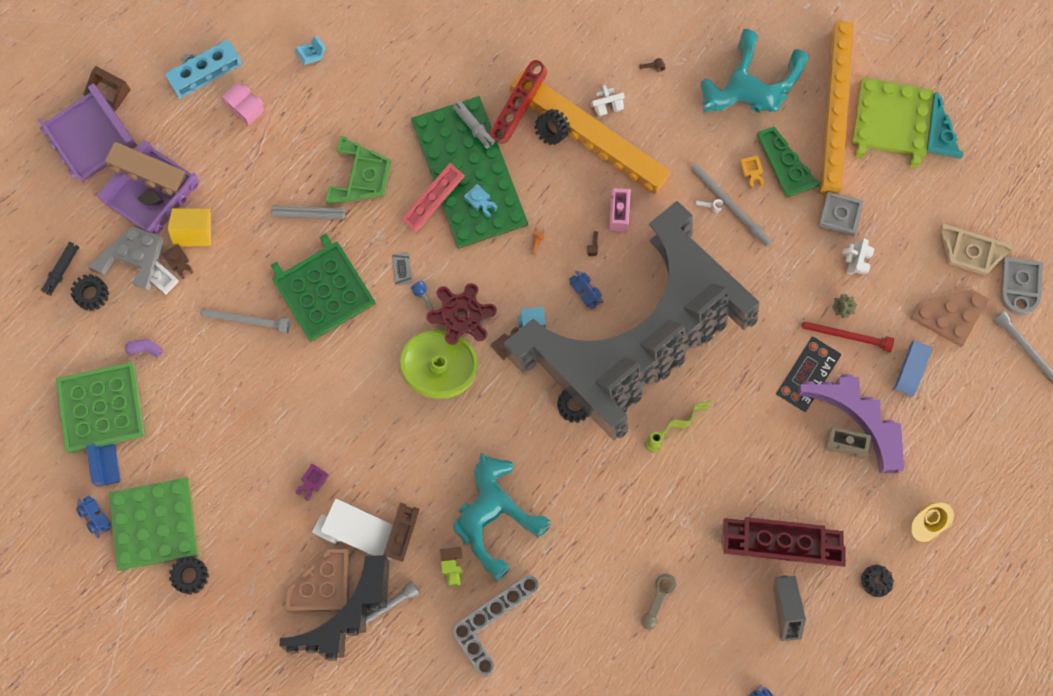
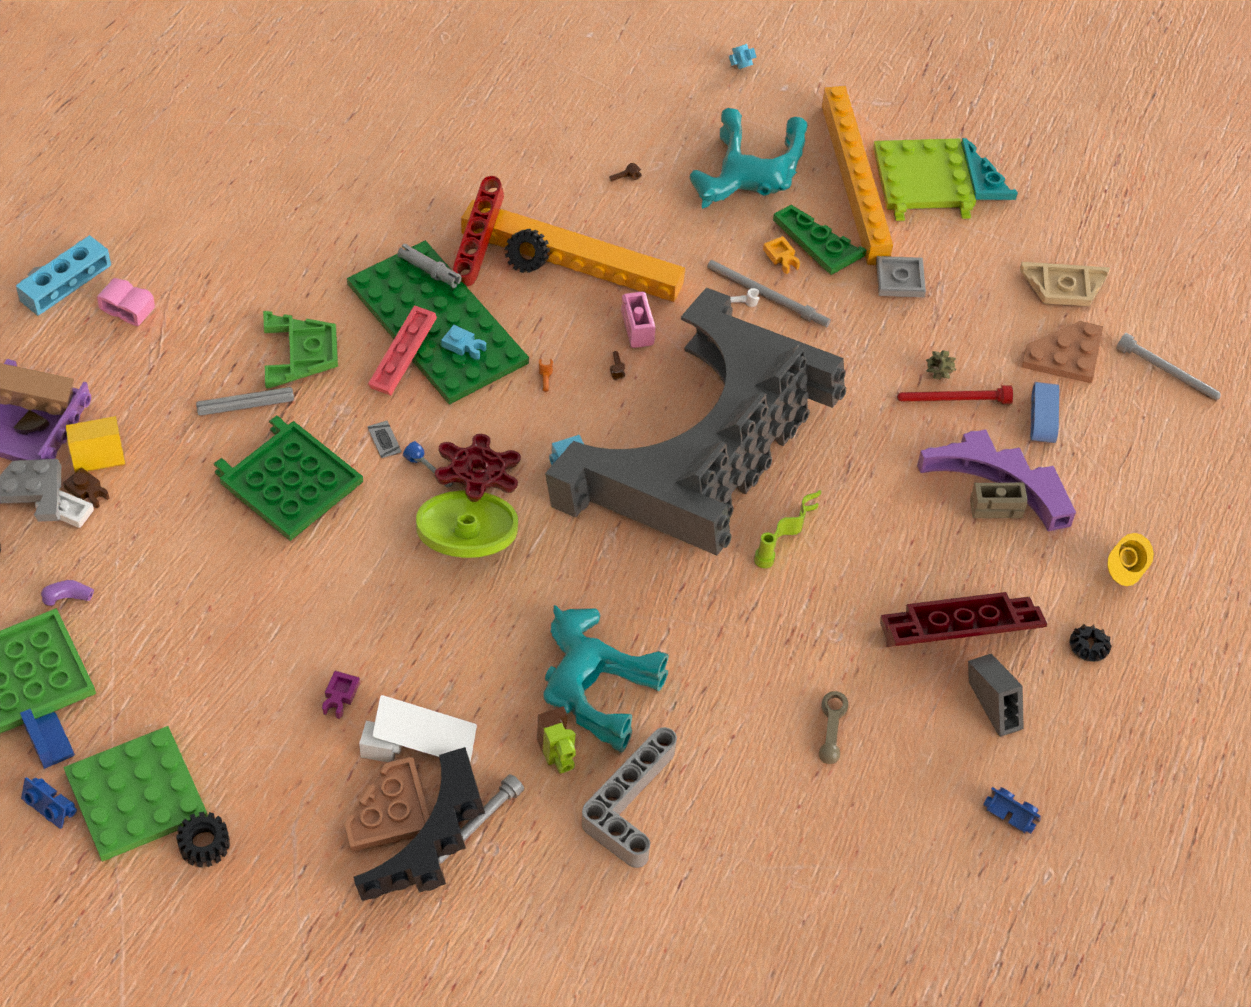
camera: 20 degrees left, 20 degrees down
light grey piece [200,309,291,334] -> none
medium azure bracket [294,36,326,65] -> none
reddish brown plate [383,502,419,562] -> none
reddish brown plate [490,327,519,360] -> none
black tyre [557,390,589,423] -> none
blue hinge [569,271,604,309] -> none
white hips [590,85,625,117] -> none
black sticker [776,336,842,412] -> none
white hips [842,238,874,275] -> none
light grey tile [1001,257,1043,315] -> none

